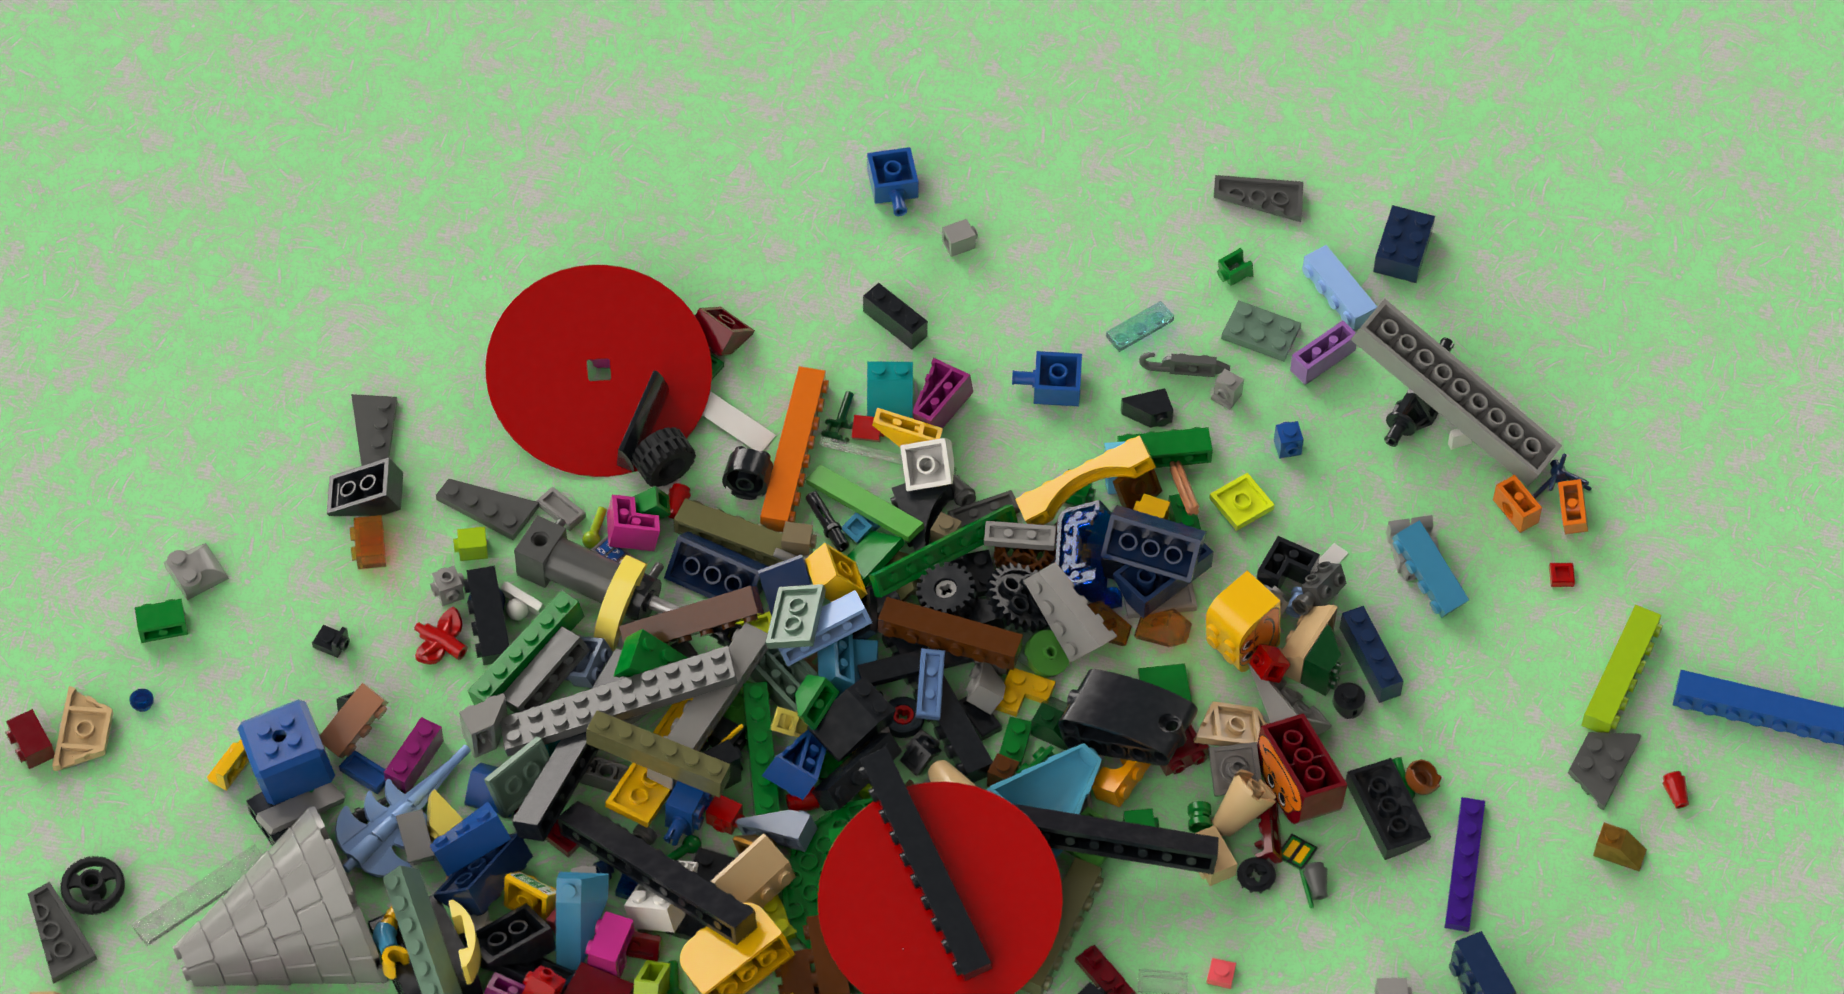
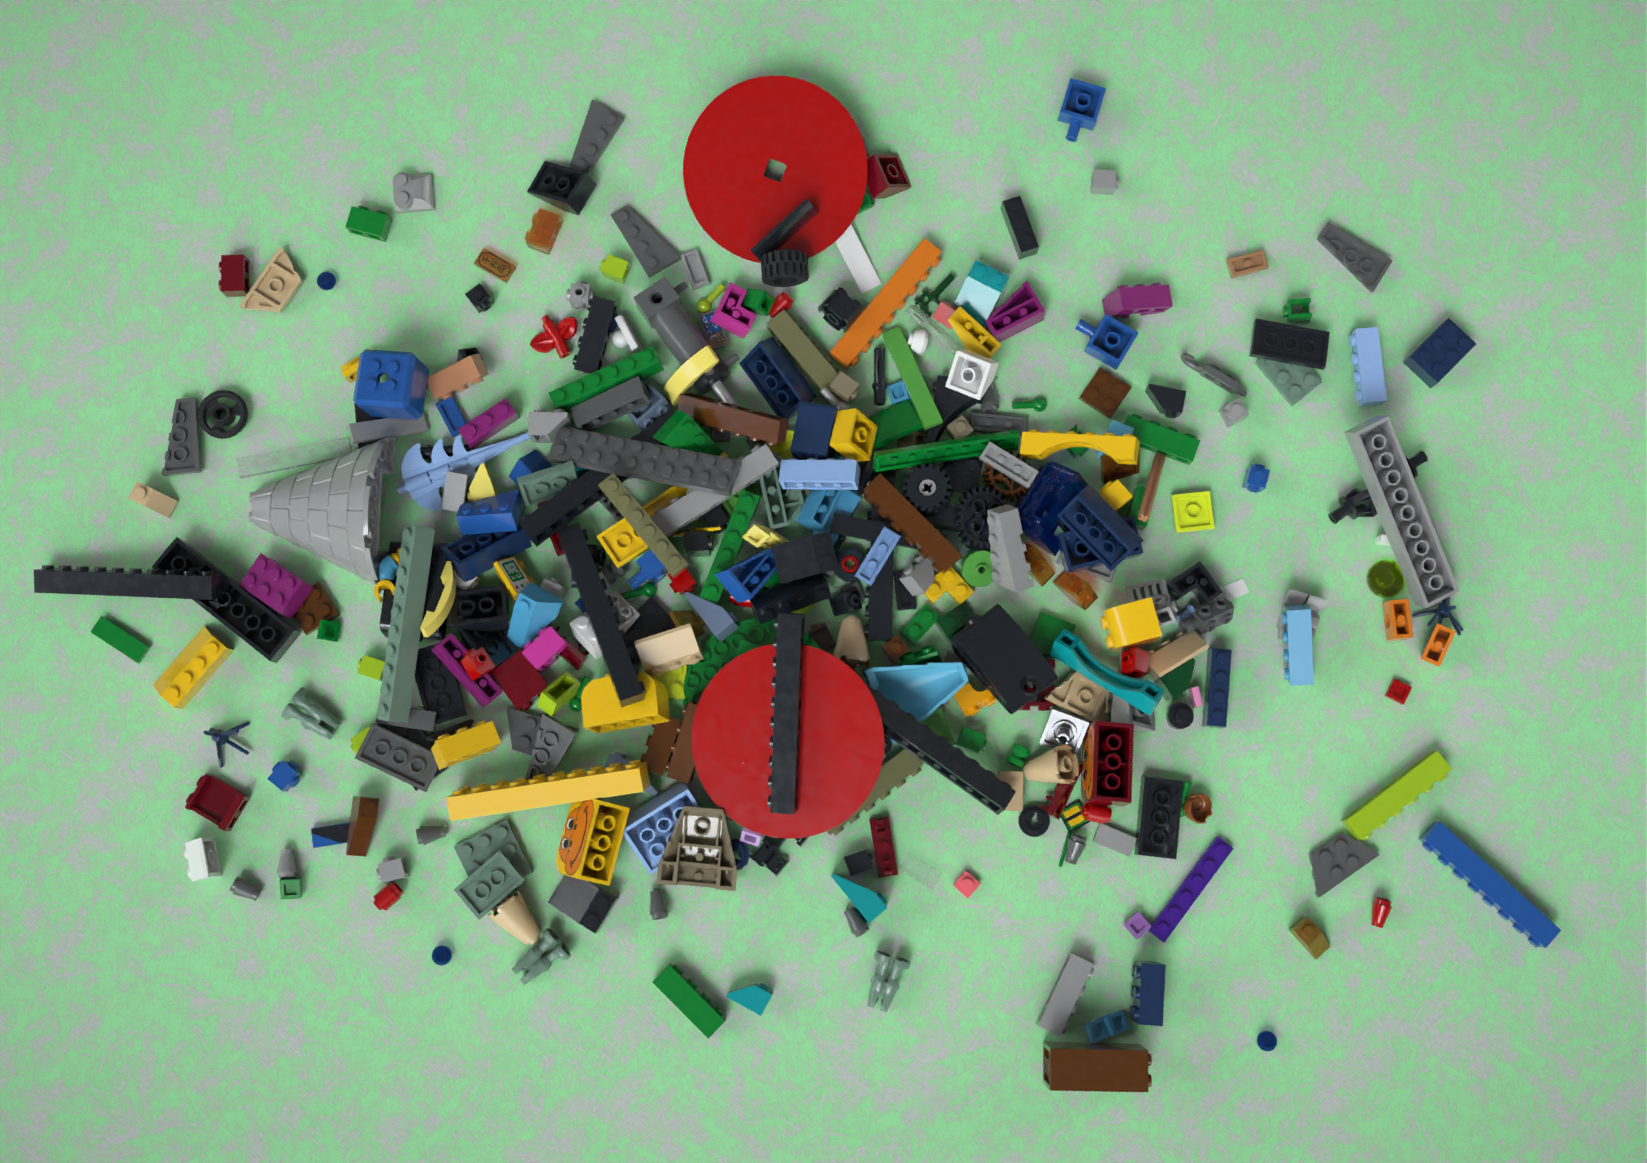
camera: 30 degrees right, 25 degrees up
sand green plate [766,584,826,649] -> none
green slope [795,674,839,730] -> none
clear light blue plate [1106,301,1174,352] -> none
medium lavender brick [1290,321,1356,385] -> none
none -> clear orange tile [474,248,516,284]
none -> white cone [907,329,929,355]
none -> green bar [1012,397,1047,412]
none -> teal arch [1049,629,1165,716]
none -> reddish brown plate [1079,367,1132,419]
none -> red brick [1081,803,1112,824]
none -> light grey tile [1093,823,1137,857]
none -> magenta wedge [1102,283,1173,319]
none -> medium lavender plate [1123,911,1151,940]
none -> bright pink tile [1188,686,1203,708]
none -> medium nougat plate [1226,250,1269,279]
none -> black plate [1249,318,1330,370]
none -> clear blue plate [1257,1031,1277,1051]
none -> clear neon green tile [1366,560,1405,598]

